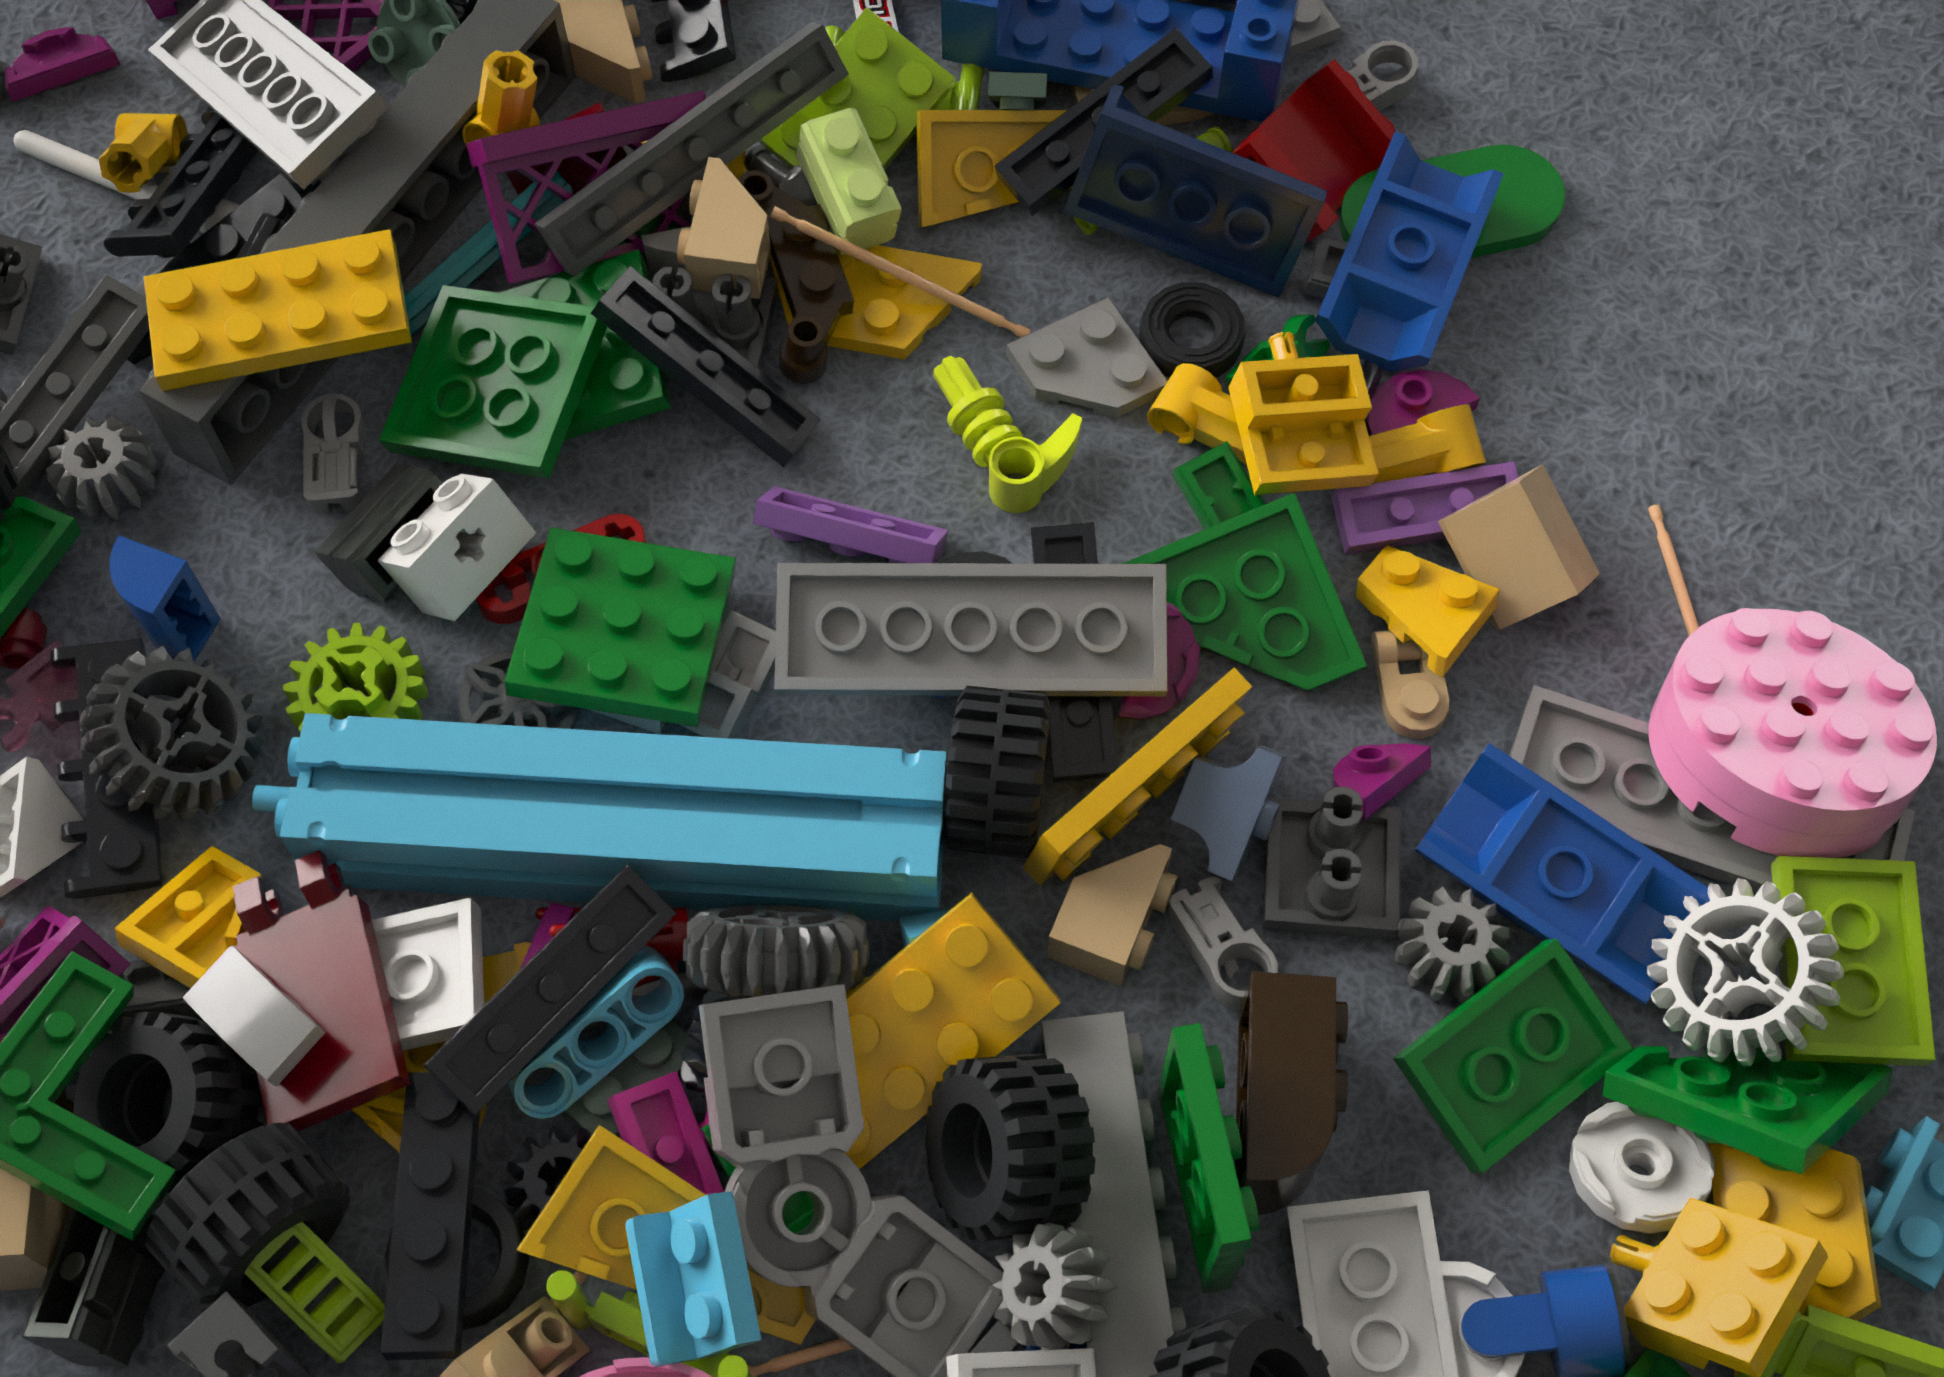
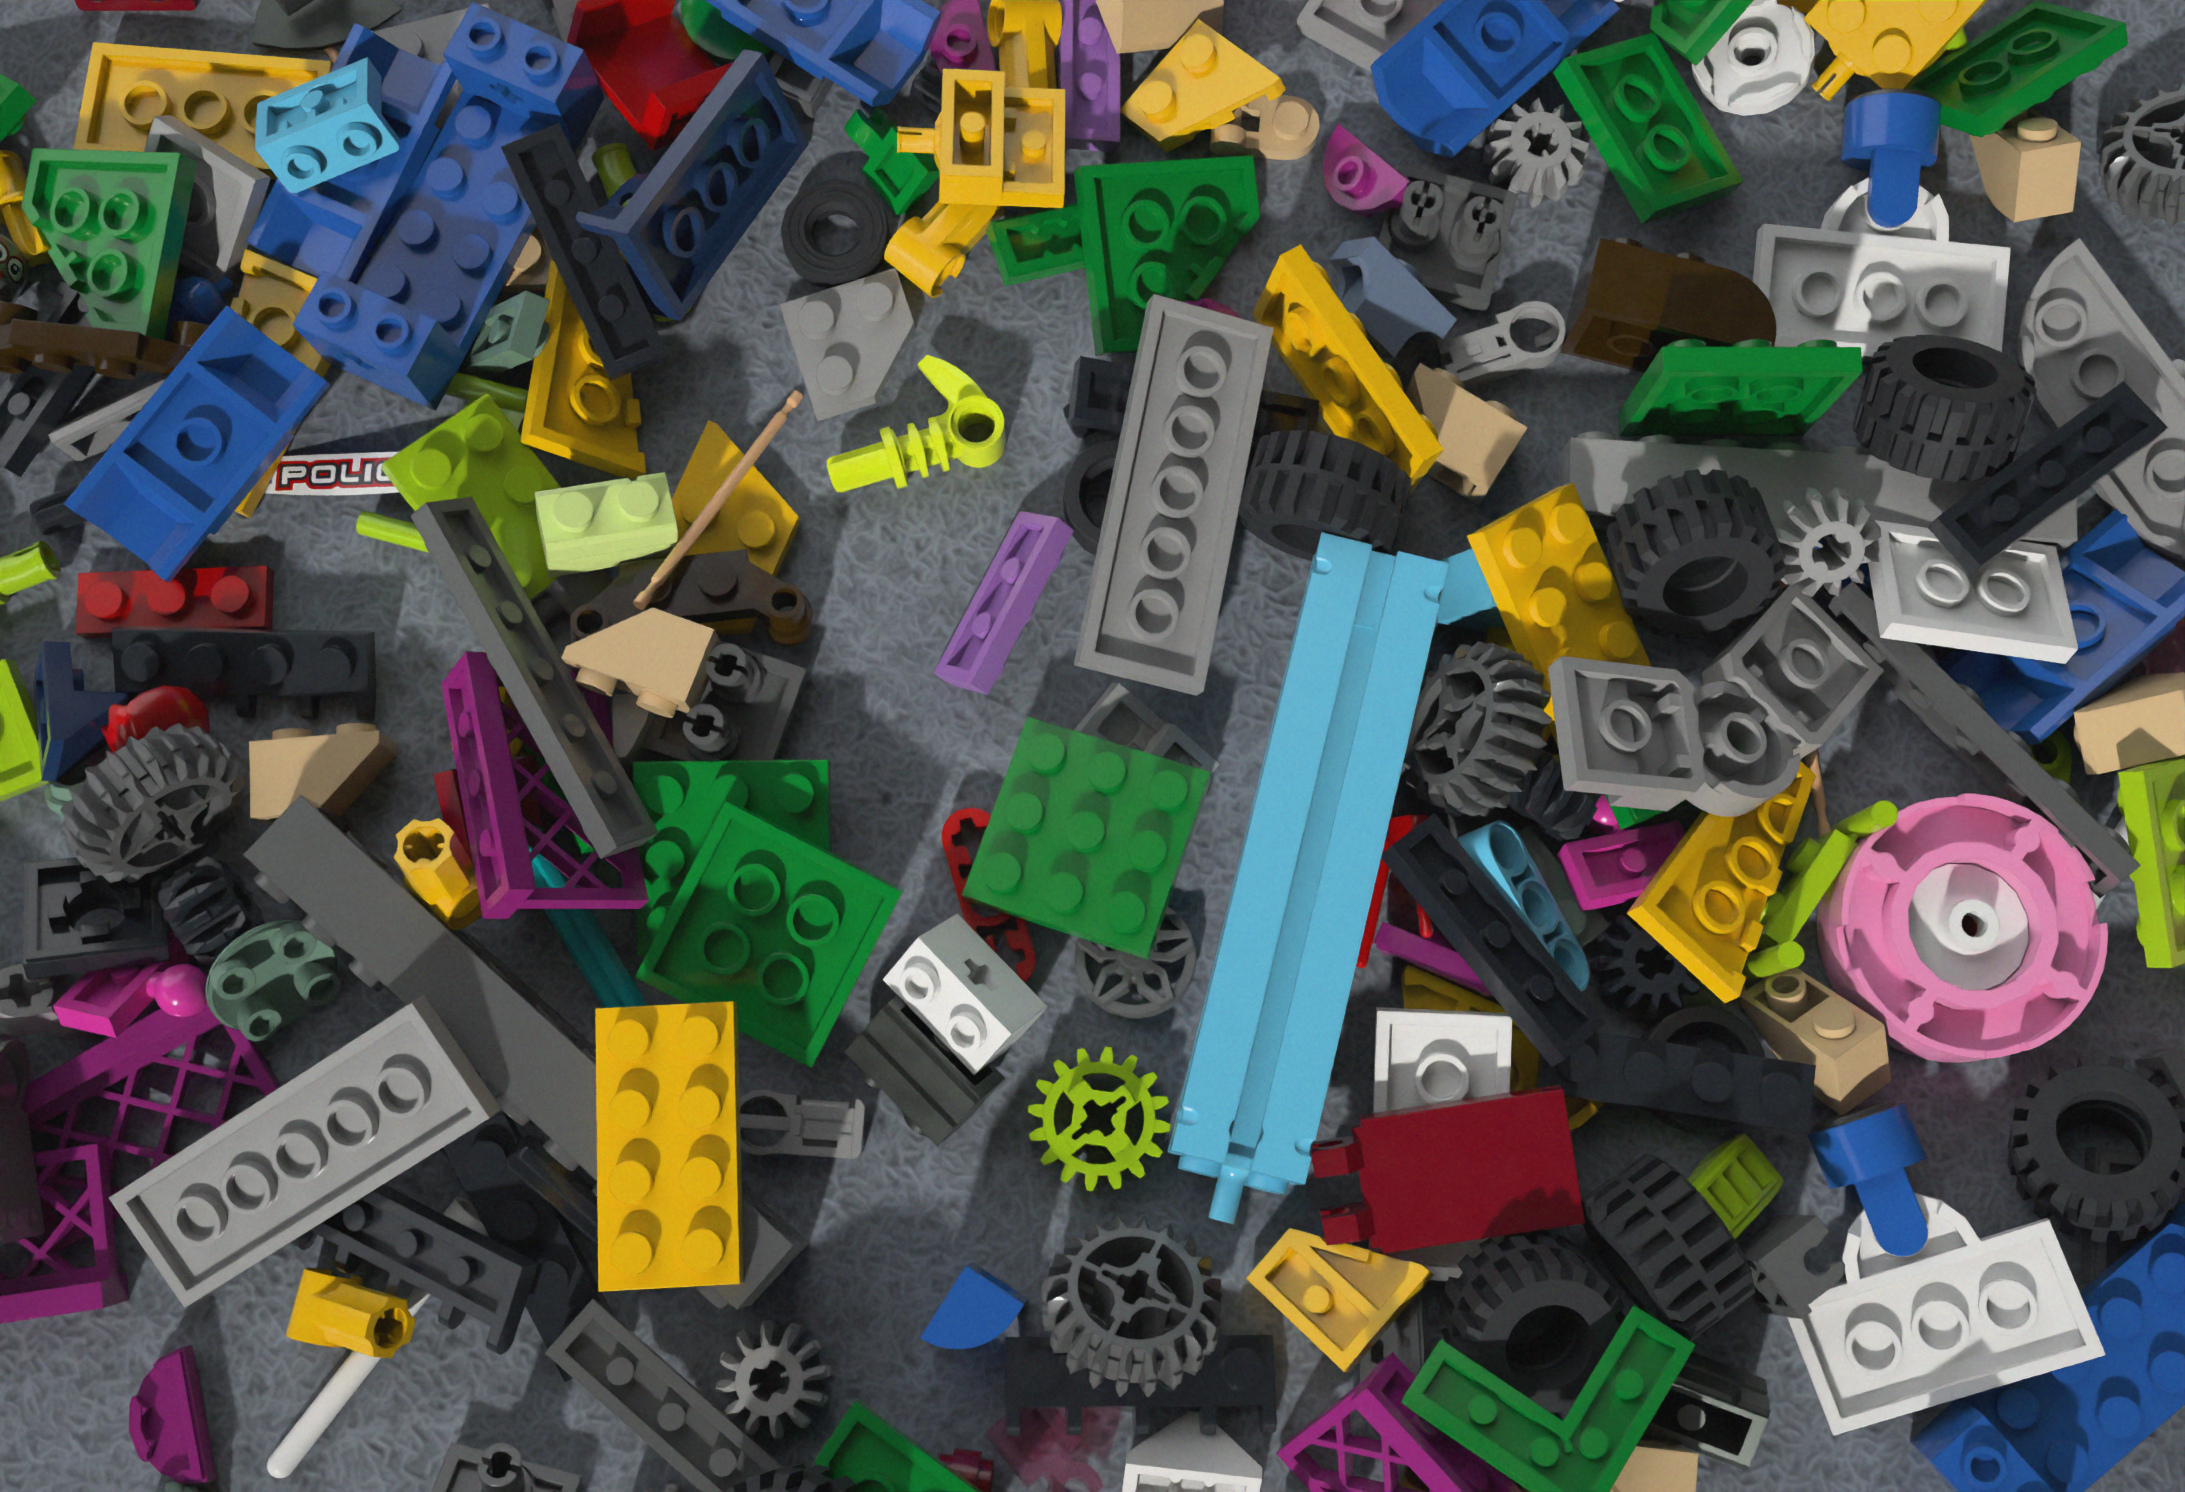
camera: 80 degrees left, 15 degrees up
light grey slope [182,945,326,1087] -> none
black plate [590,266,821,467] -> none
medium azure bracket [625,1191,762,1367] -> none

